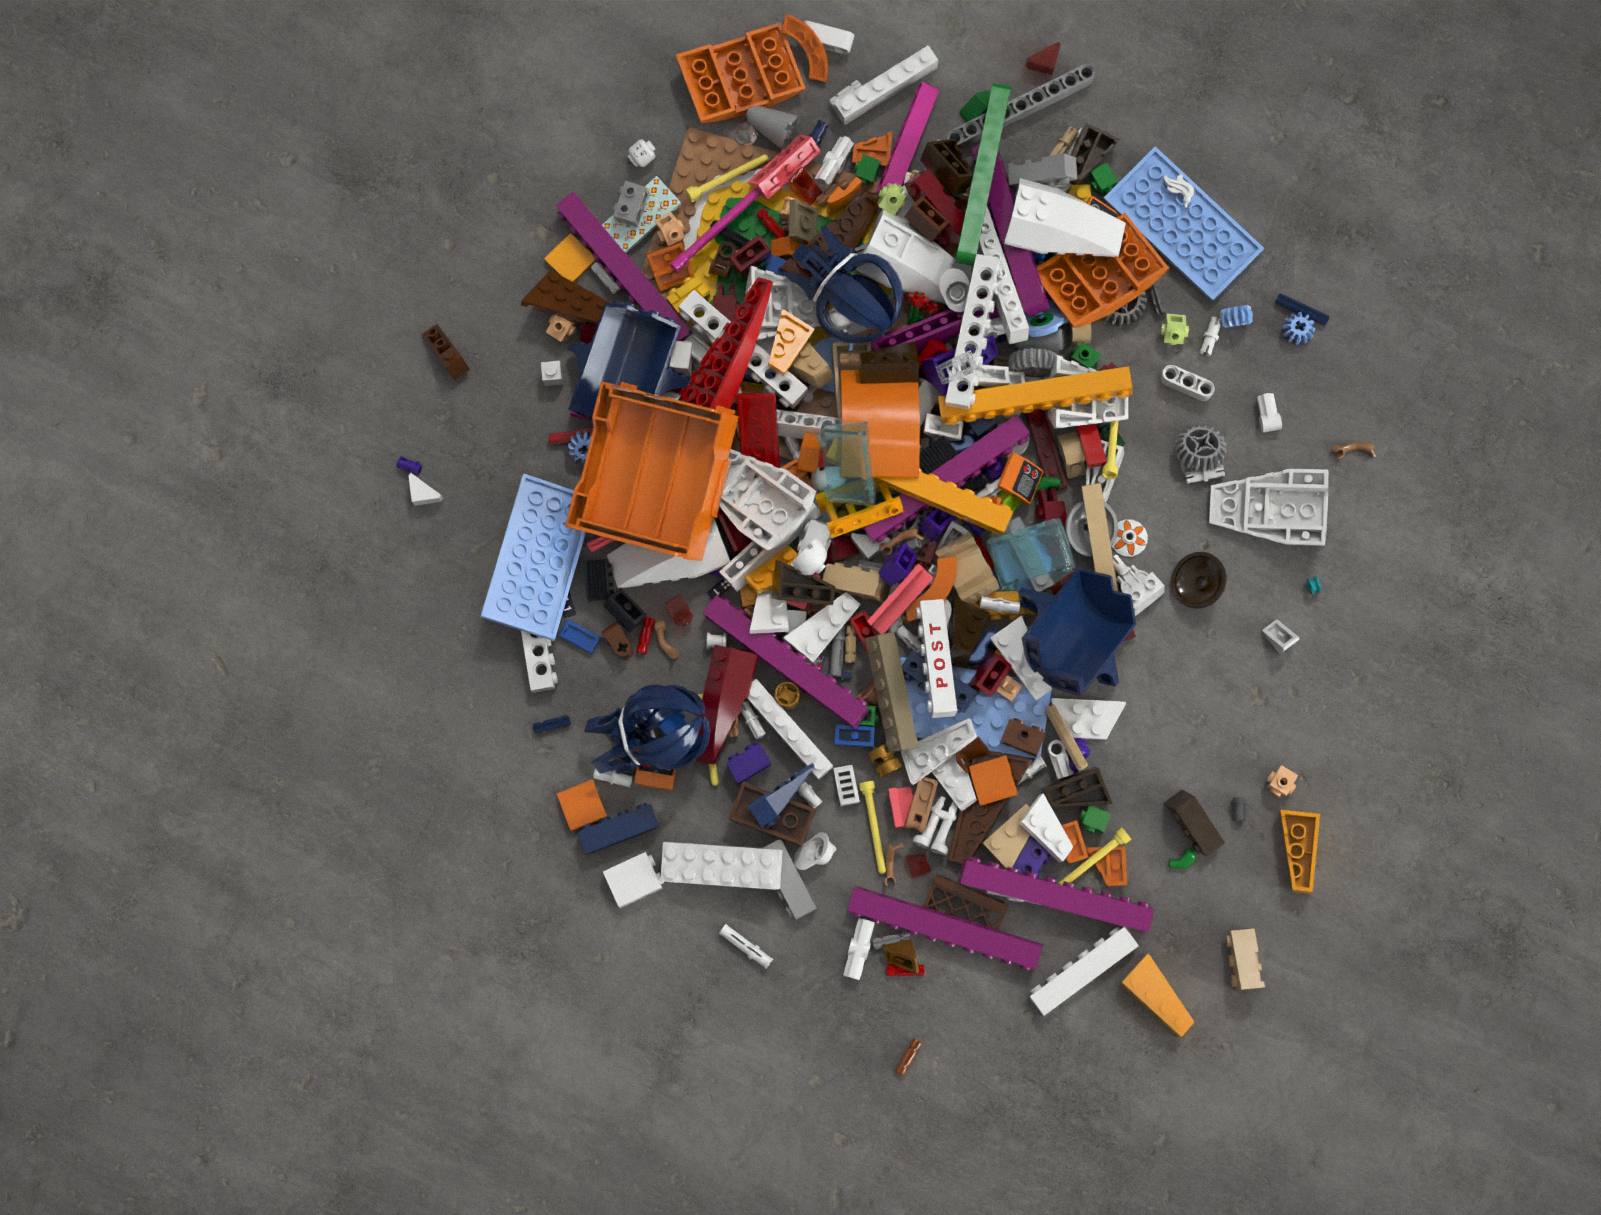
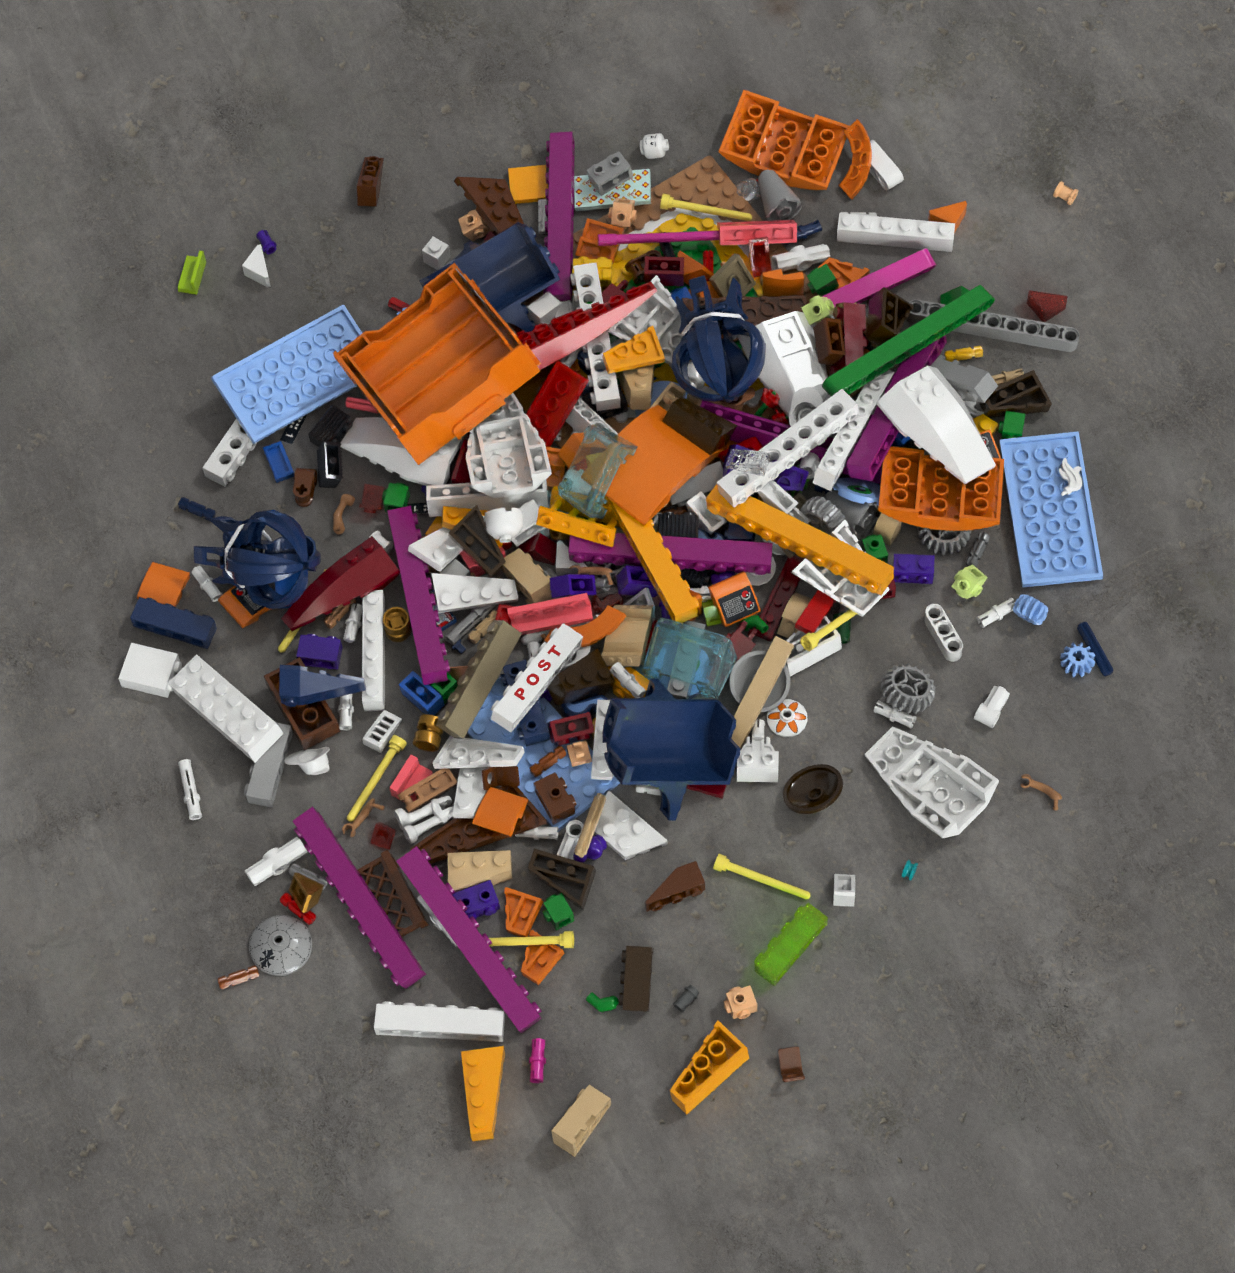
camera: 40 degrees right, 15 degrees down
red axle [636,617,655,655] -> none
white wing [1019,793,1073,862] -> none
none -> lime panel [178,250,206,295]
none -> light grey dish [249,915,312,976]
none -> green brick [382,483,410,513]
none -> dark orange axle [529,746,566,777]
none -> dark pink pin [529,1038,546,1083]
none -> reddish brown slope [645,861,705,912]
none -> orange slope [678,251,714,285]
none -> light yellow piece [713,854,811,899]
none -> clear neon green brick [754,902,828,986]
none -> reddish brown bracket [778,1046,805,1082]
none -> dark purple brick [893,554,935,584]
none -> orange slope [928,201,967,233]
none -> yellow axle [944,346,983,362]

